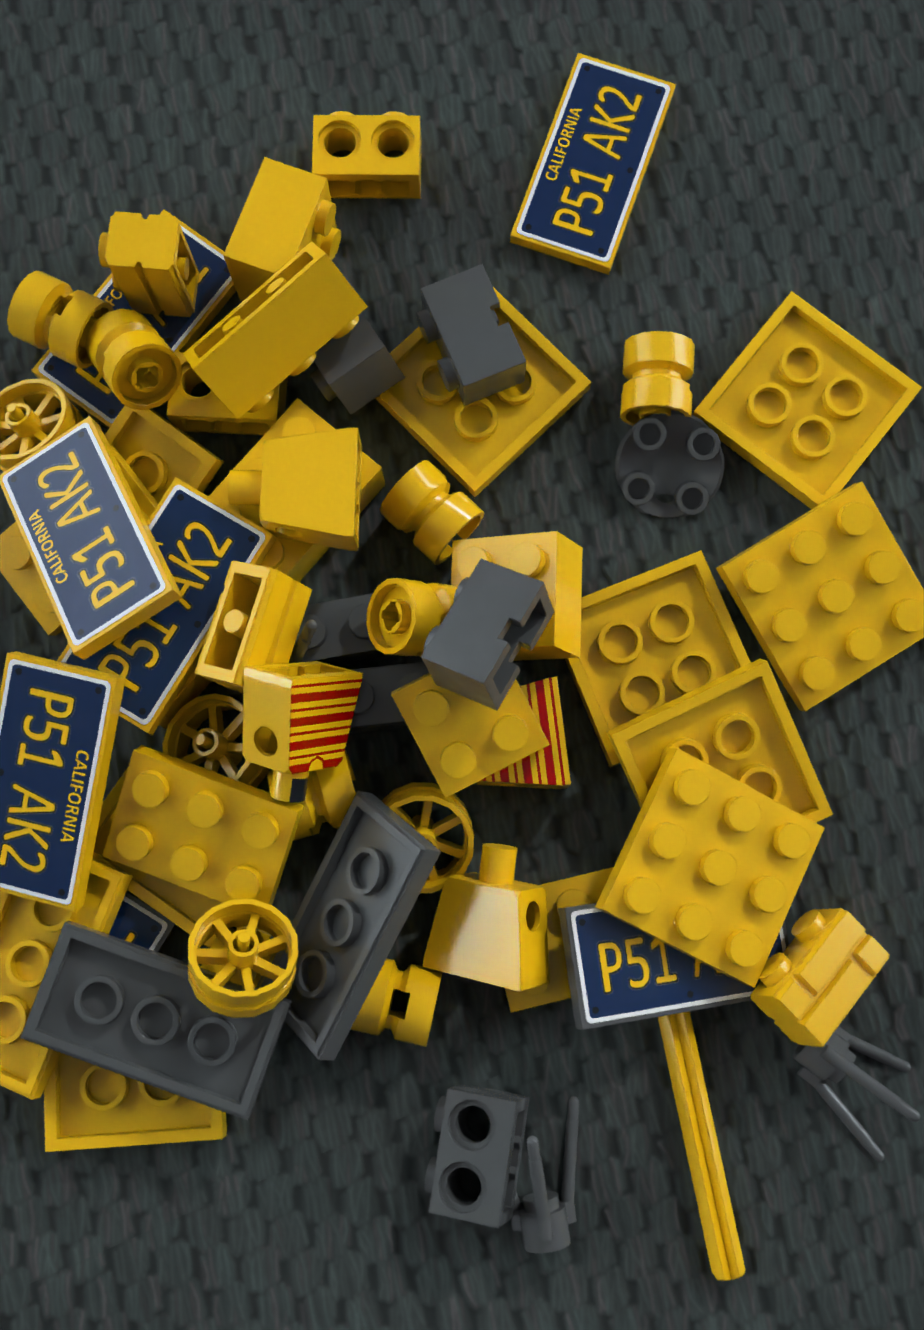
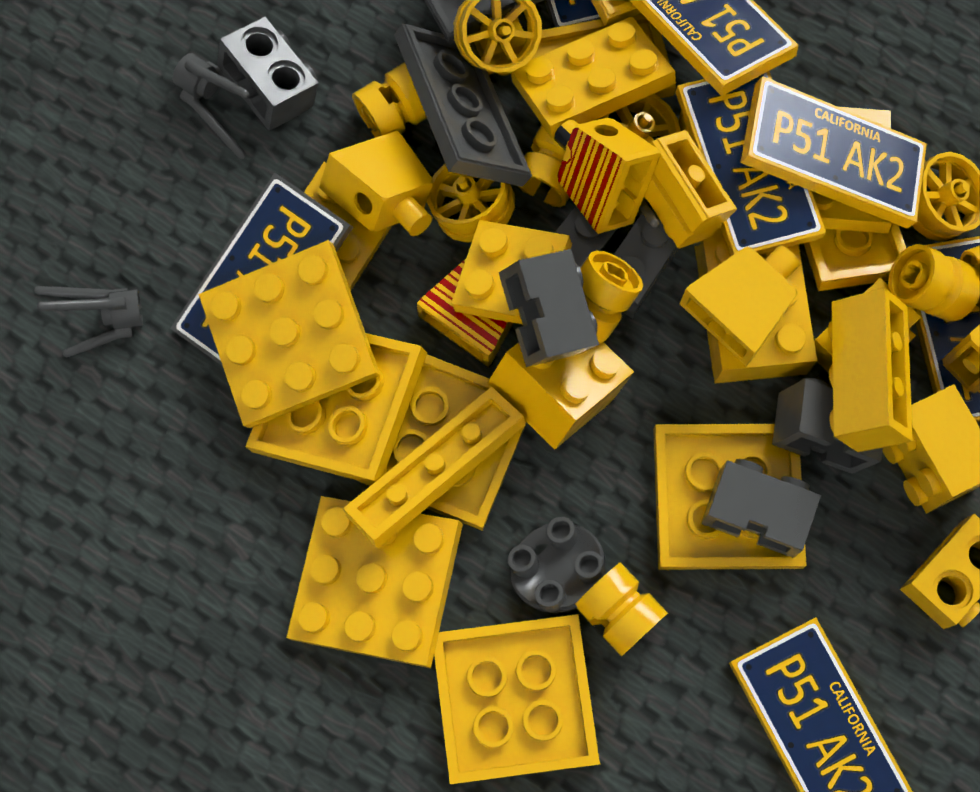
camera: 130 degrees right, 5 degrees down
yellow wheel [379,460,484,565] -> none
yellow axle [658,1011,746,1281] -> none
yellow brick [750,908,890,1047] -> none
none -> yellow plate [343,387,526,549]

